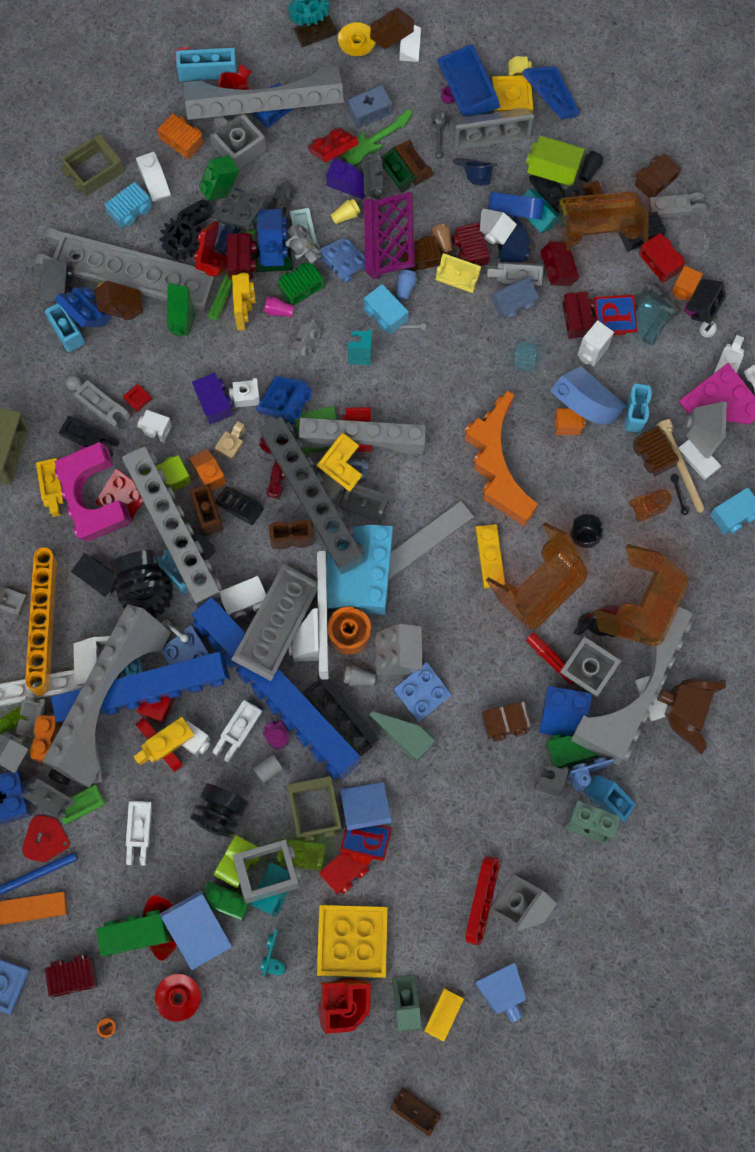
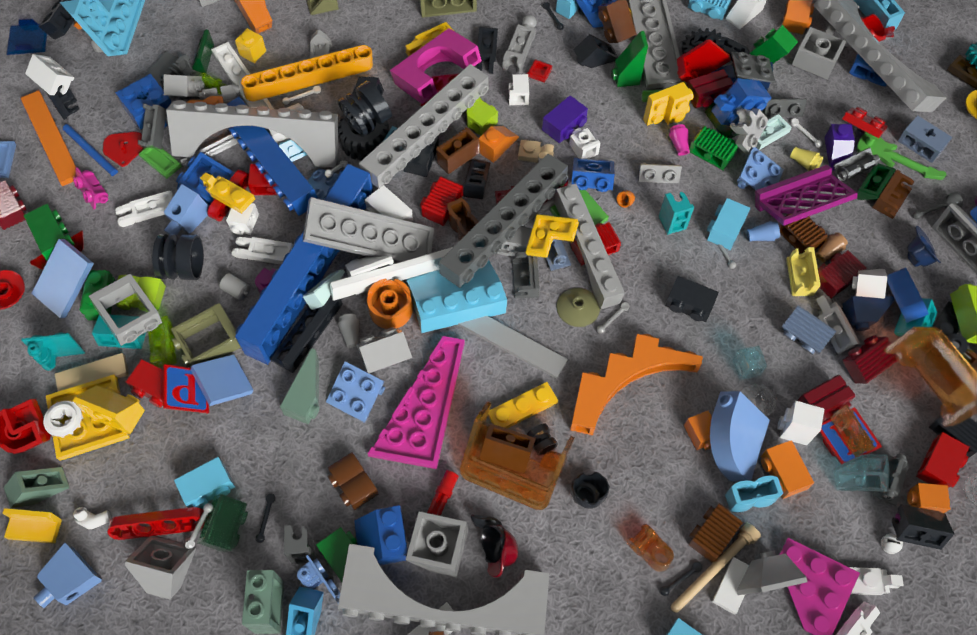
camera: 70 degrees right, 10 degrees down
clear orange windscreen [594,544,689,646] -> none
none -> white gear [43,401,83,438]
none -> tan tile [55,353,129,392]
none -> dark pink hinge [73,167,108,209]
none -> yellow slope [73,385,145,434]
none -> white arm [73,507,111,529]
none -> medium blue torso [164,184,209,235]
none -> medium azure brick [174,457,235,509]
none -> blue plate [176,152,235,205]
none -> light grey hinge [184,503,213,549]
none -> clear green brick [197,494,248,553]
none -> black hinge [255,493,276,543]
none -> white hinge [282,86,321,105]
none -> light aqua slope [303,269,345,310]
none -> dark pink wing [367,336,465,469]
none -> red brick [420,176,463,226]
none -> reddish brown brick [479,423,536,474]
none -> black wheel [527,423,558,456]
none -> black hinge [543,2,564,30]
none -> olive dish [557,288,600,327]
none -> black slope [573,34,618,68]
none -> light grey hinge [597,302,630,334]
none -> orange hinge [617,190,635,208]
none -> black brick [665,276,719,322]
none -> orange brick [761,440,814,499]
none -> white hinge [791,118,823,148]
none -> clear orange hinge [830,405,875,457]

